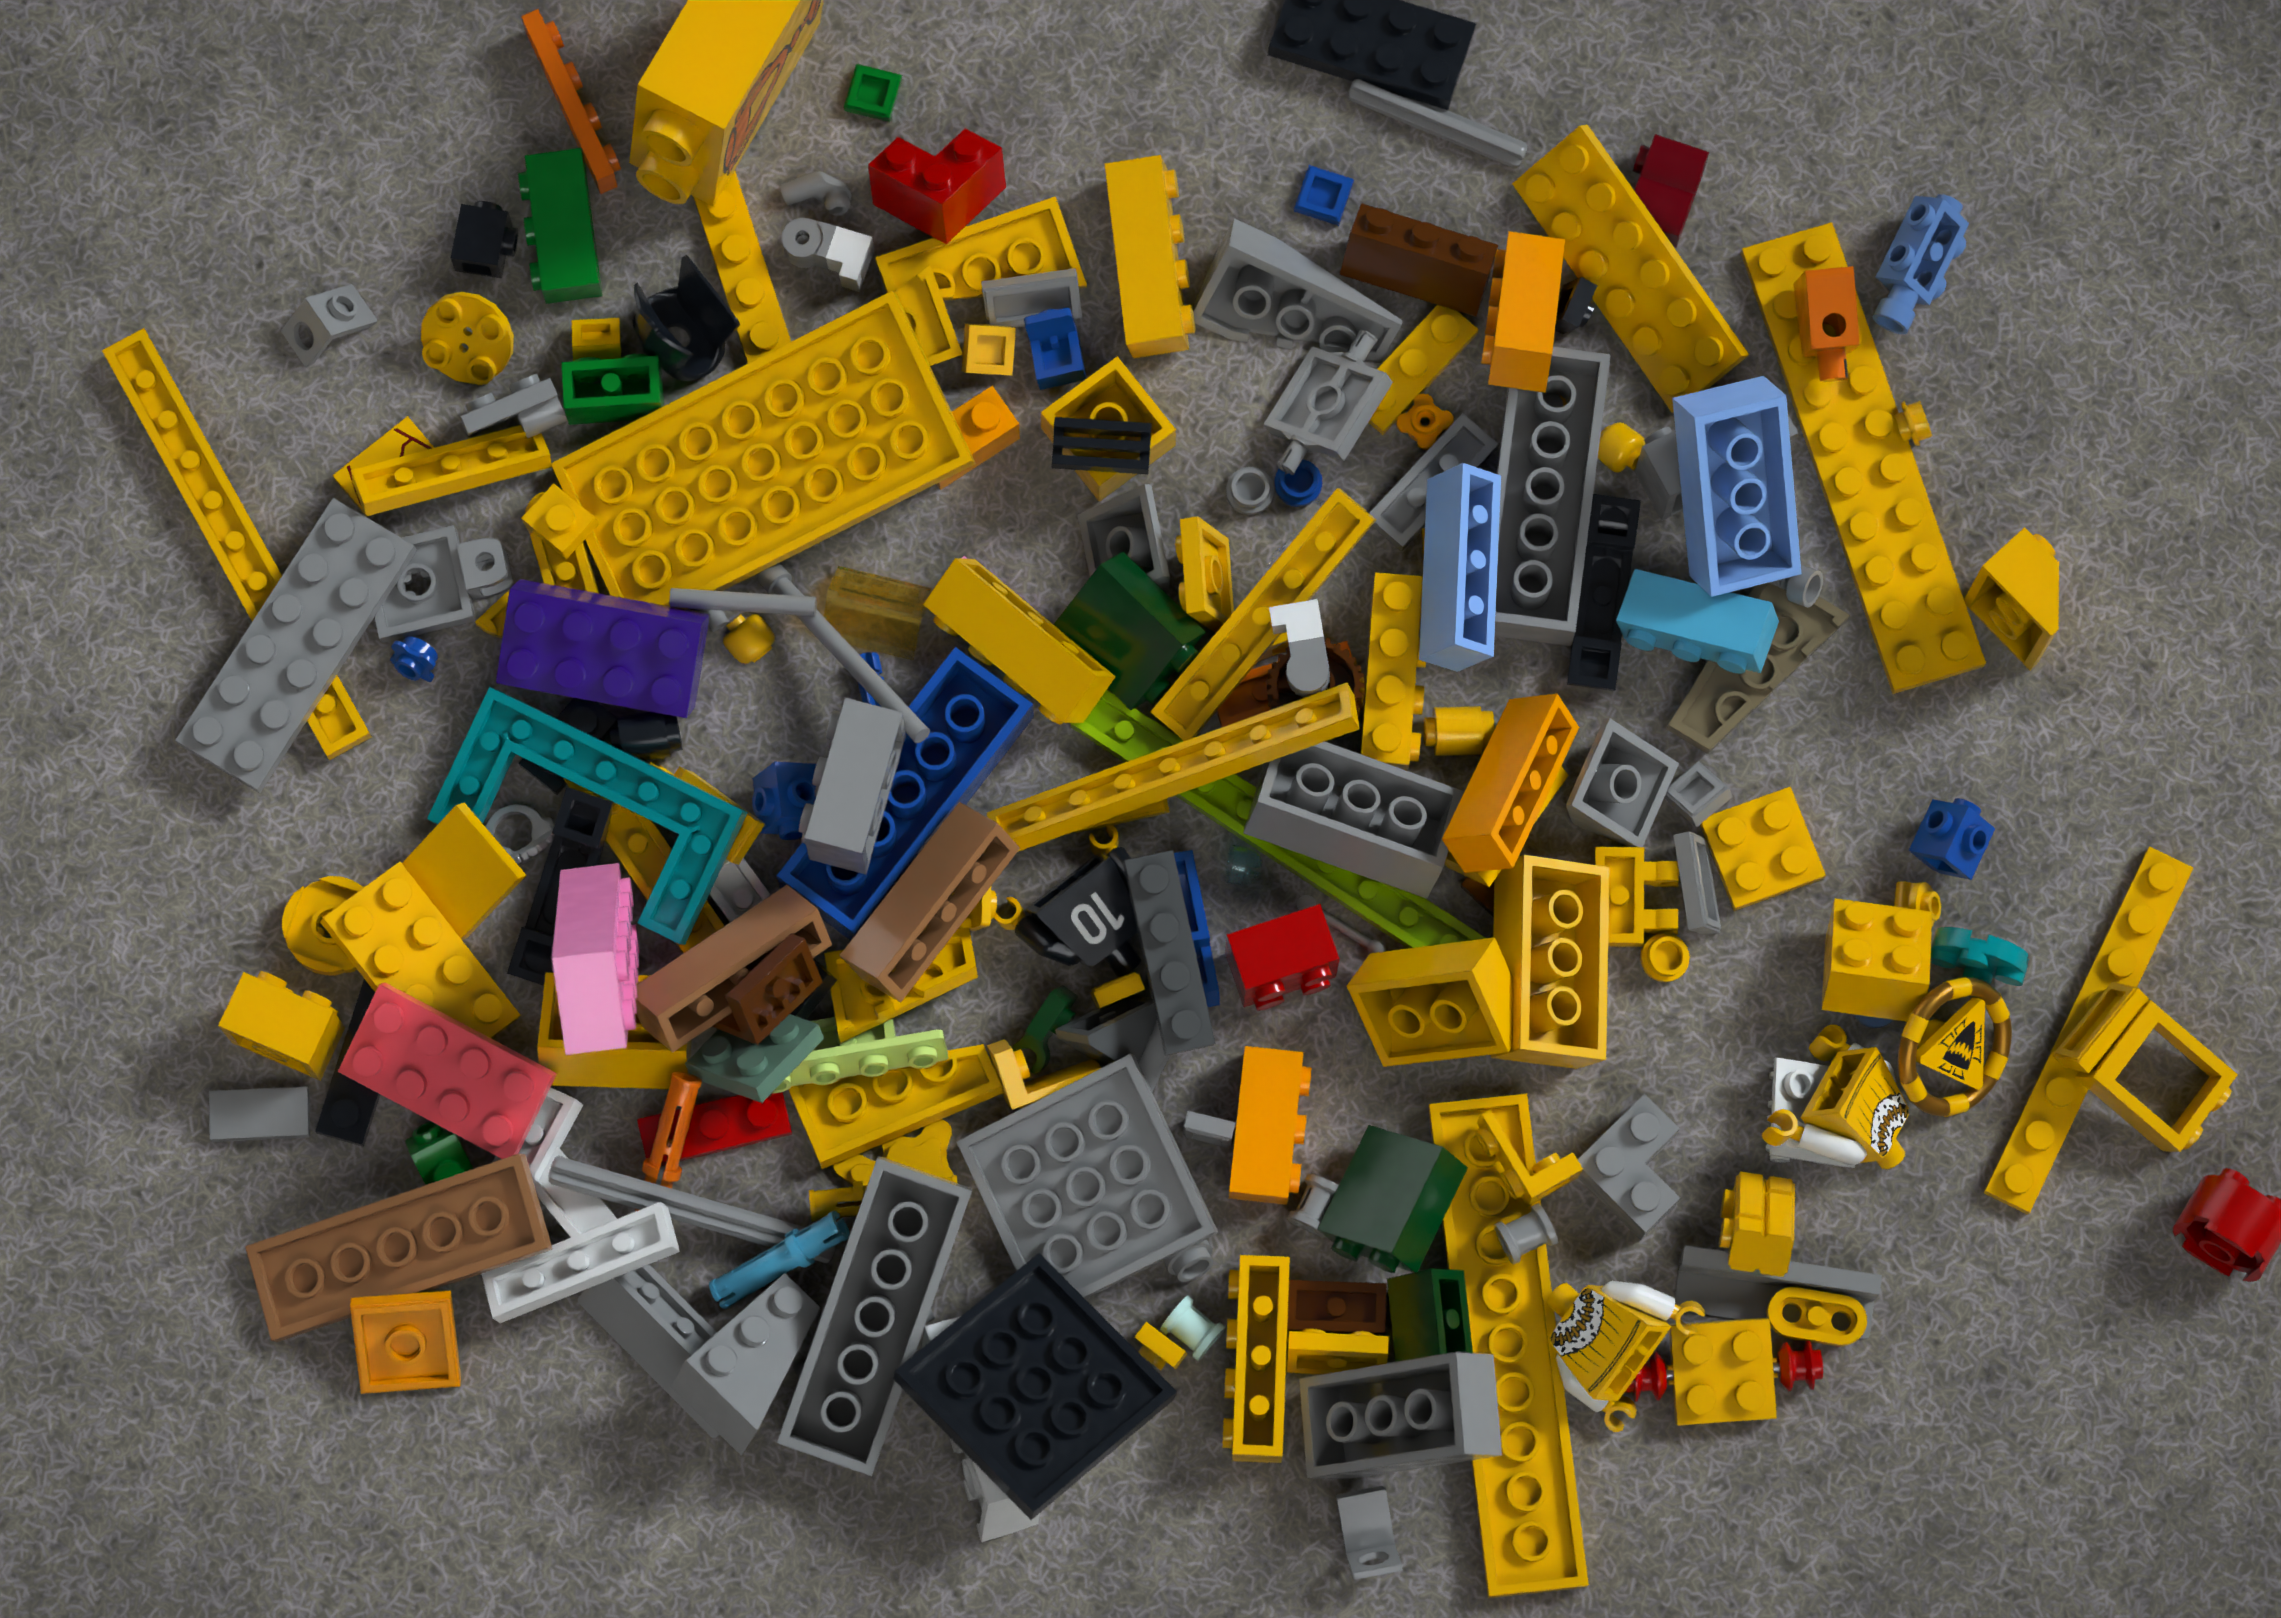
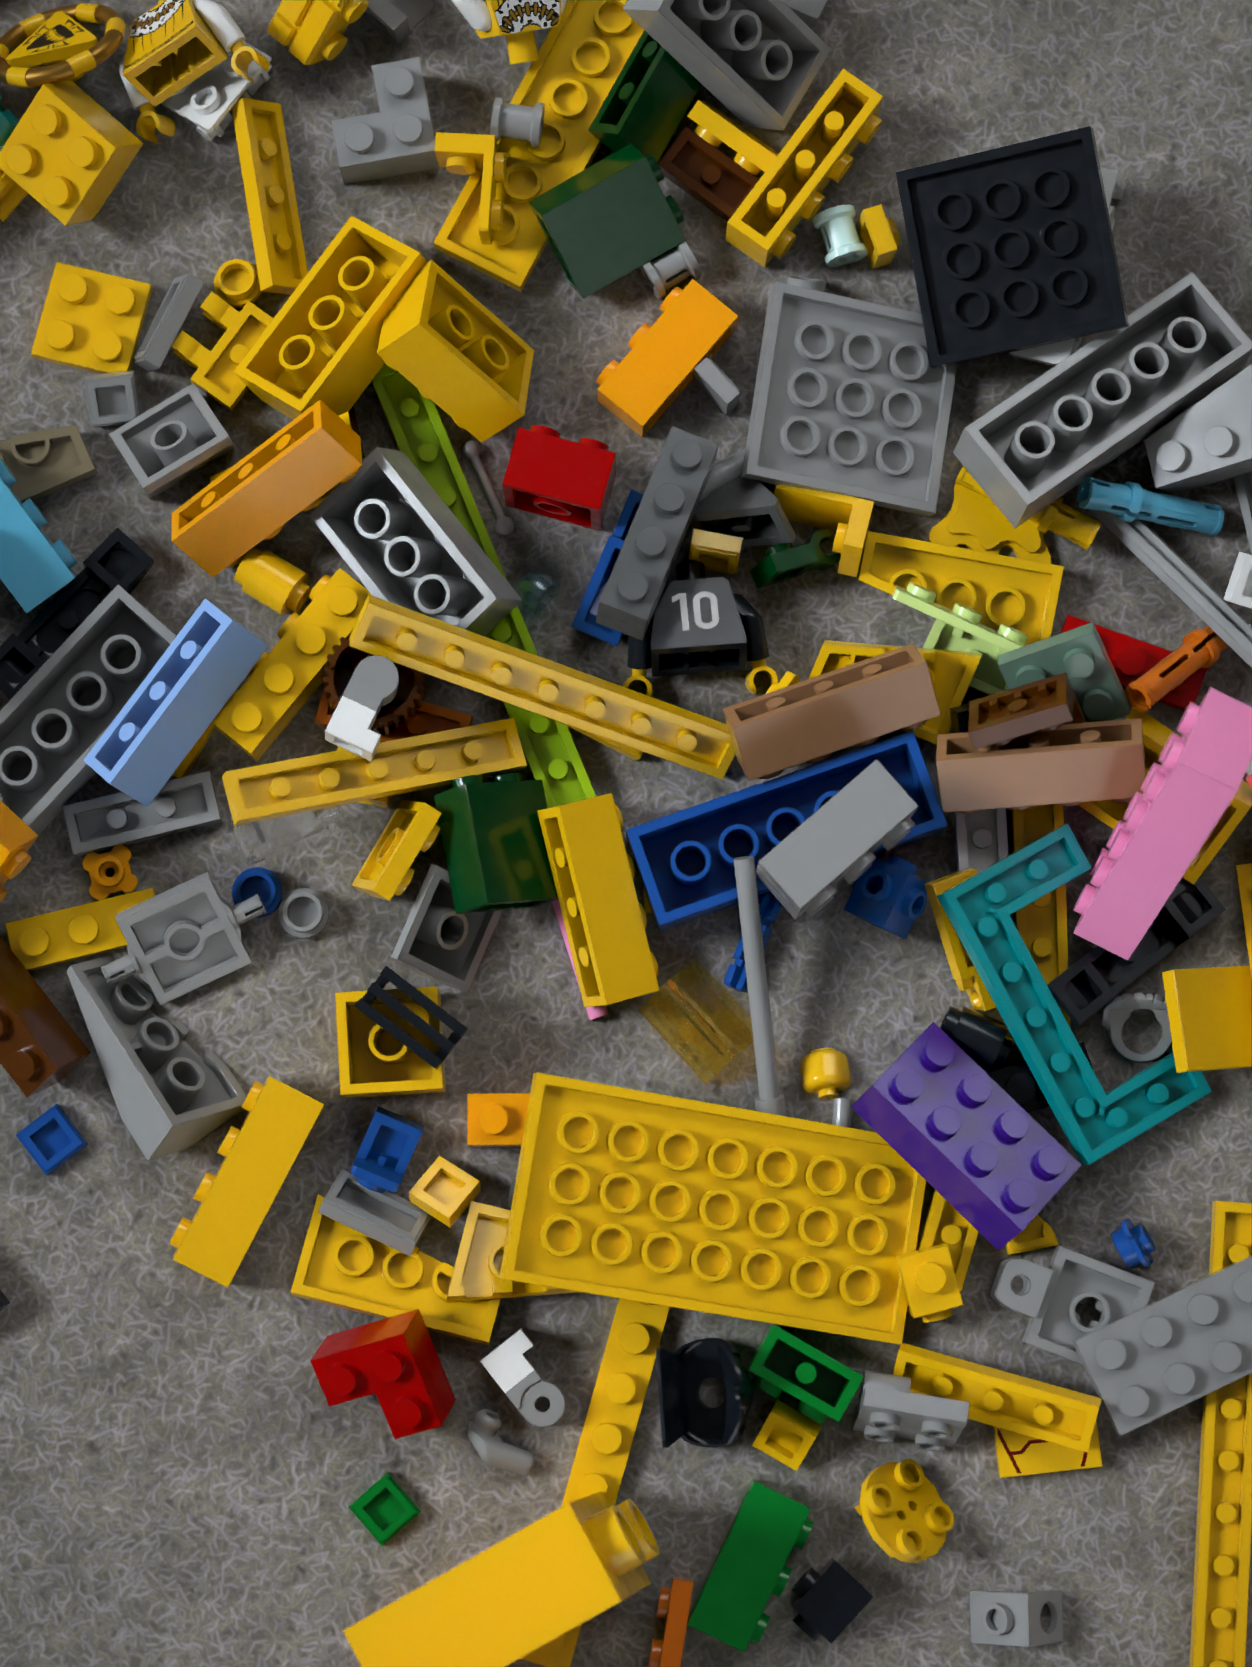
camera: 145 degrees left, 5 degrees up
light grey bar [669,588,817,616] -> none
none -> yellow plate [232,98,308,295]

